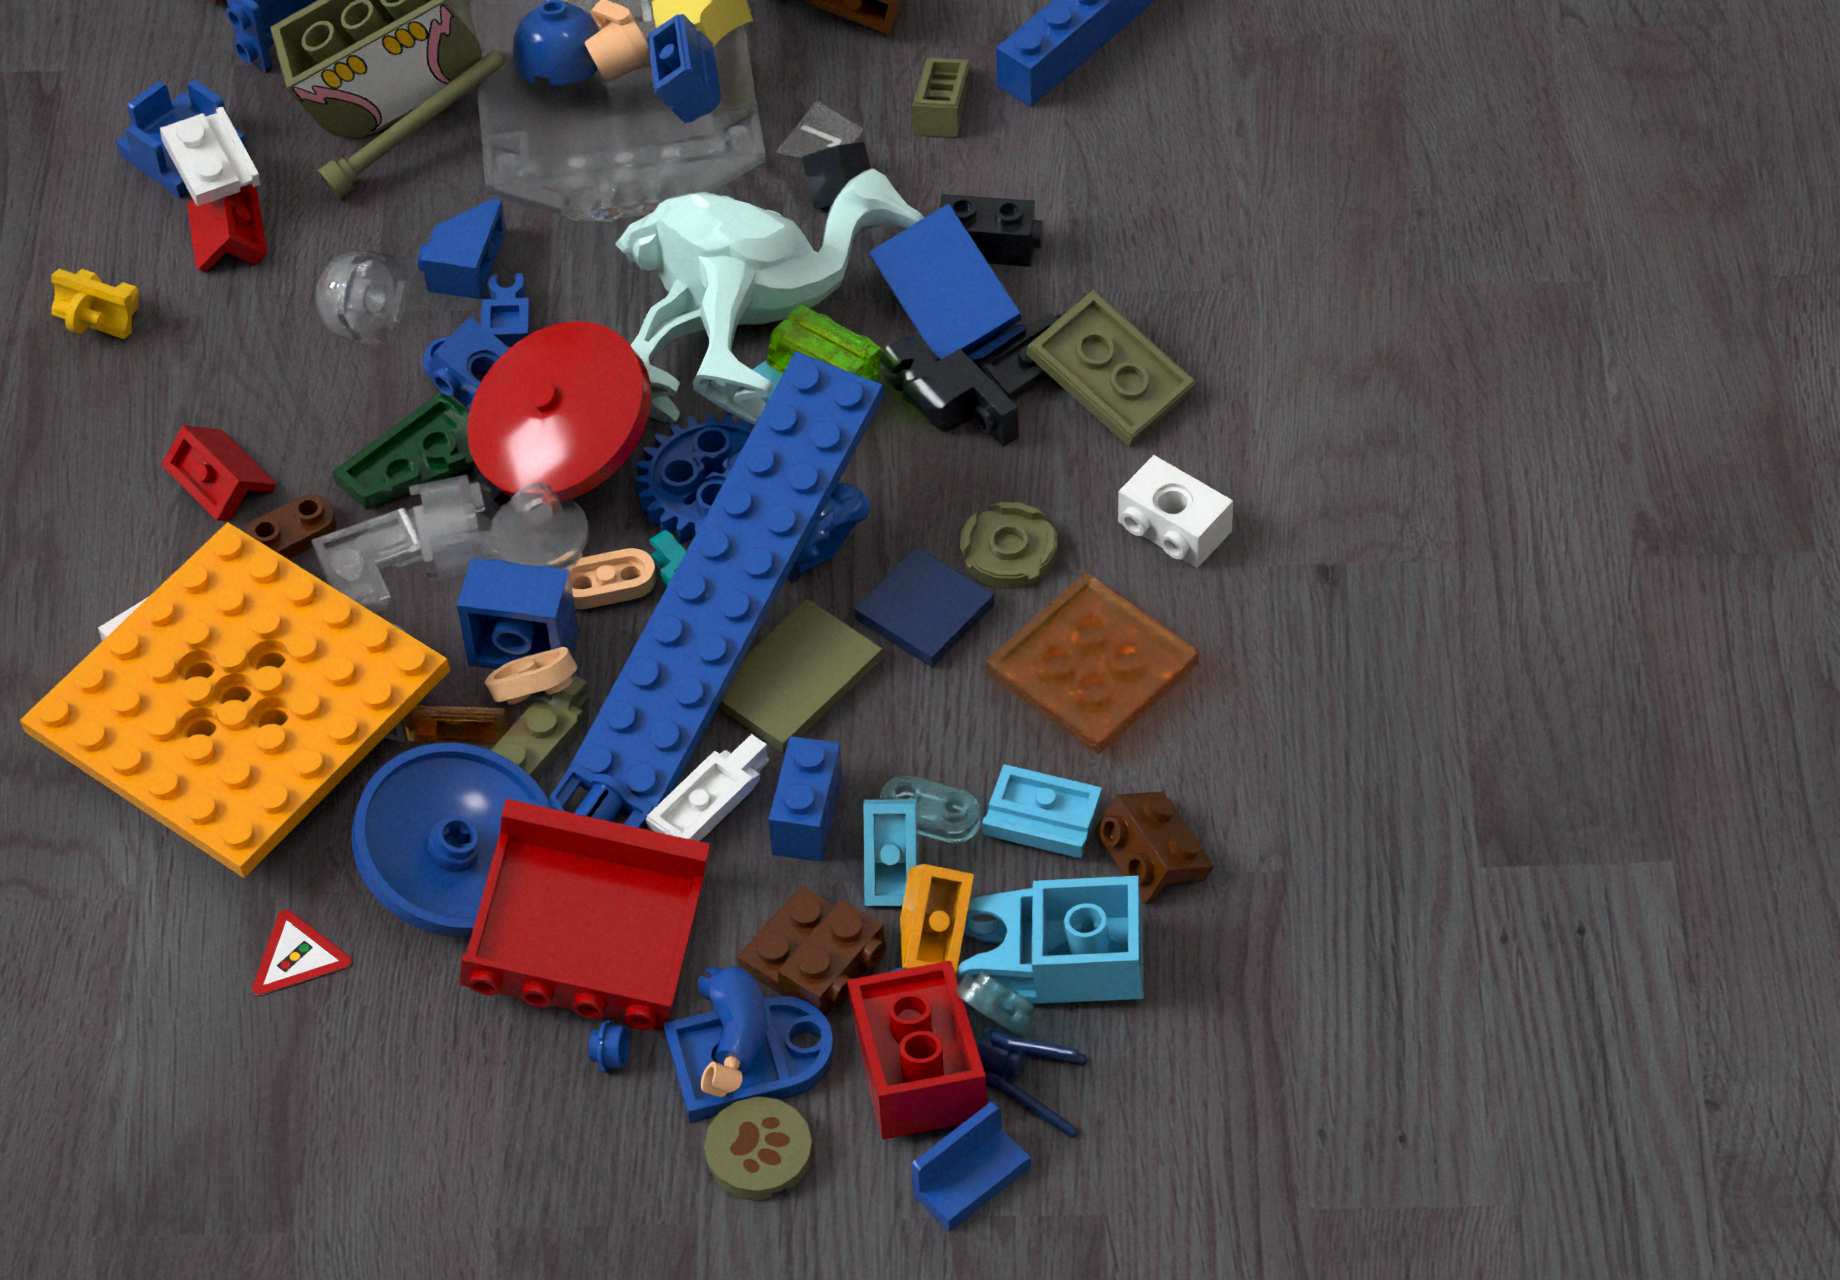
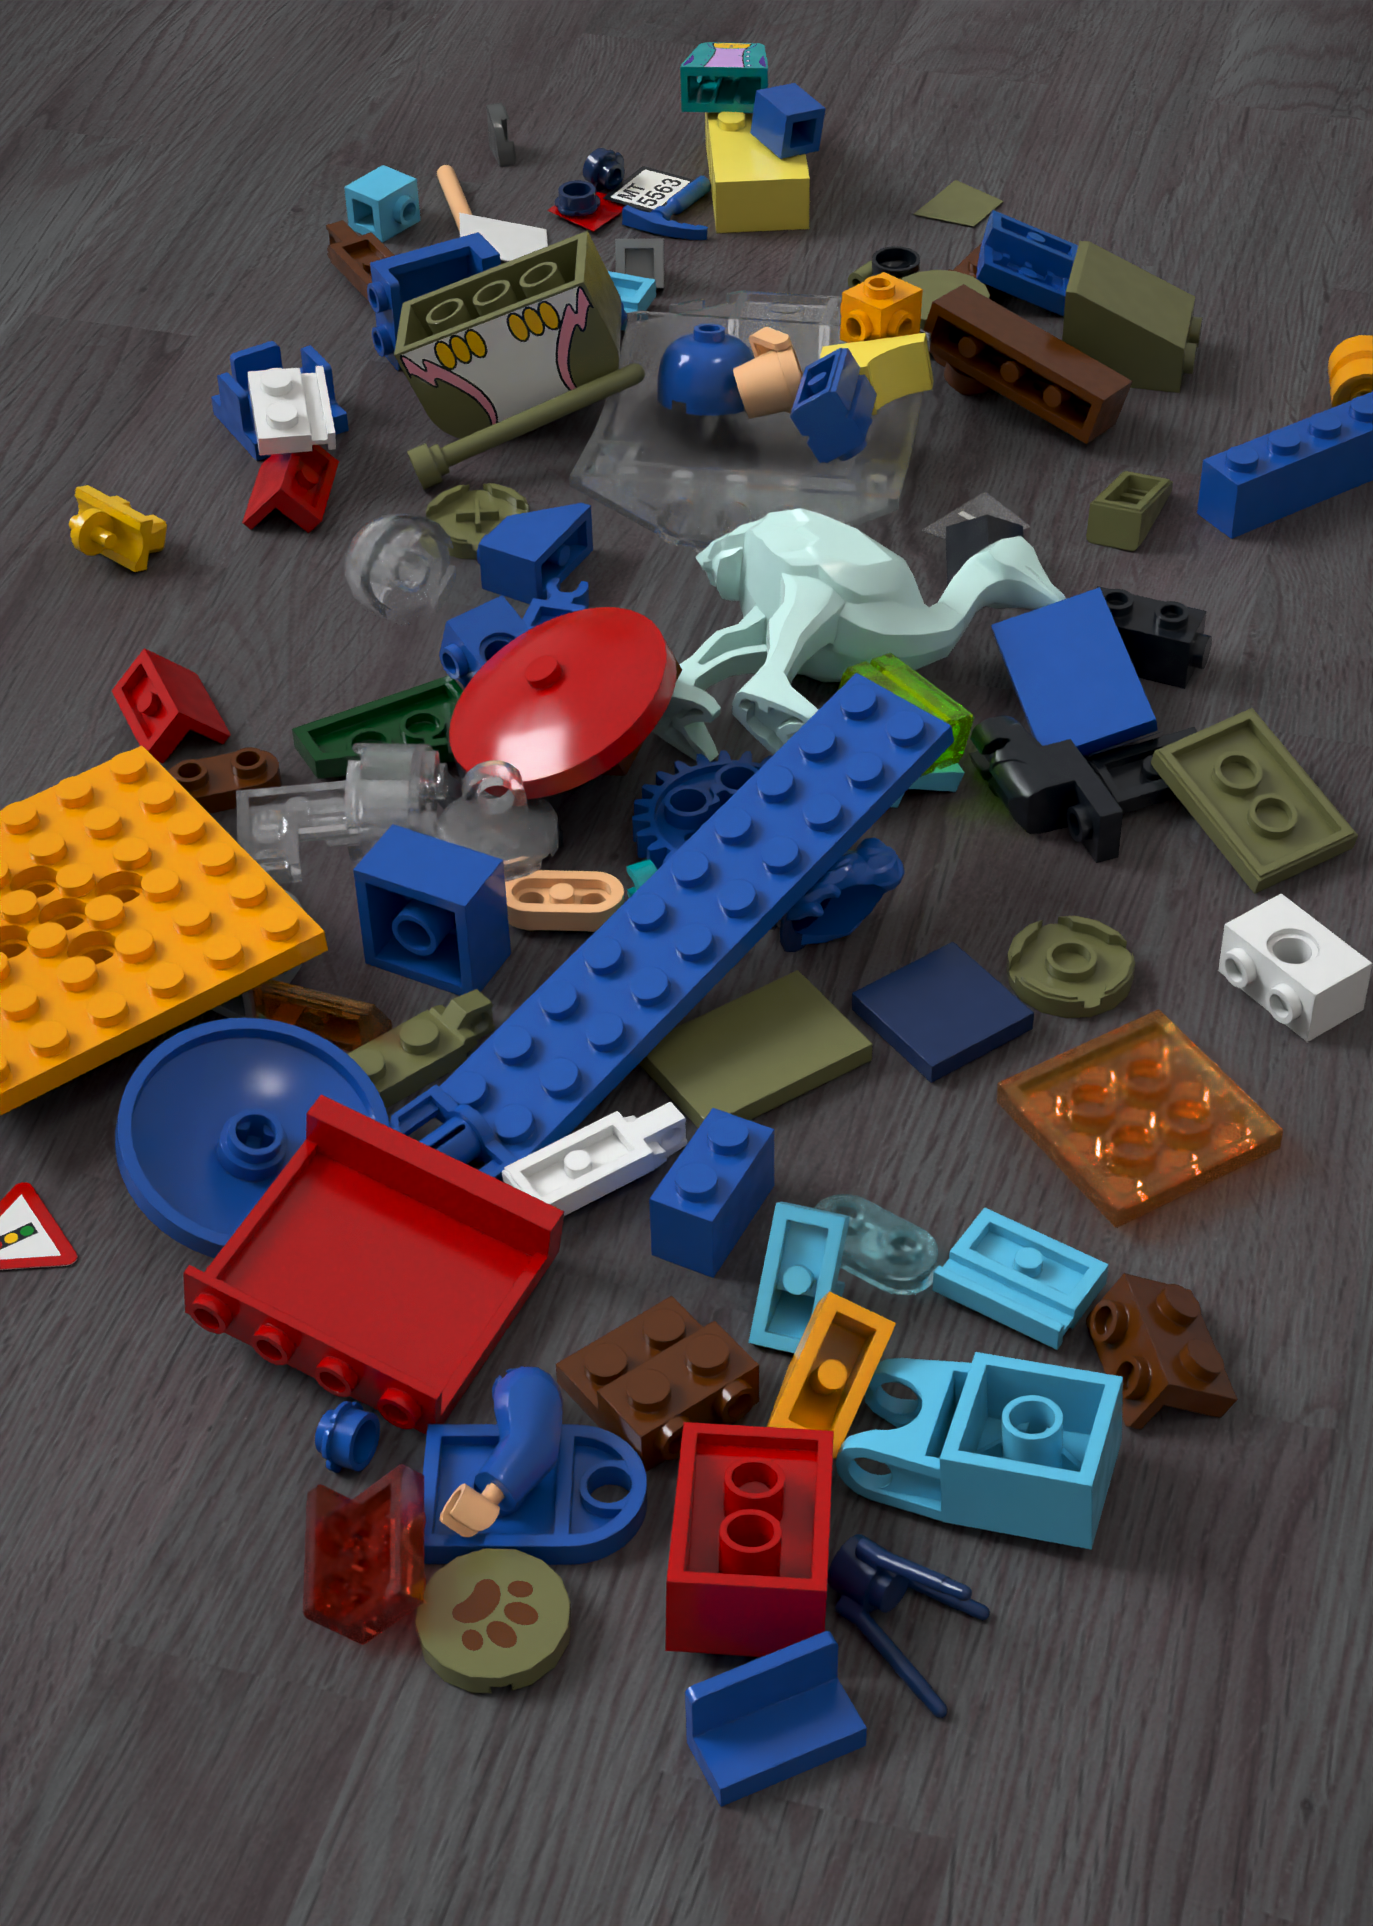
camera: 15 degrees right, 10 degrees down
light nougat plate [485,647,577,705] -> none
clear light blue plate [954,971,1037,1038] -> none
none -> clear red bracket [303,1464,426,1645]
none -> olive tile [425,483,529,559]

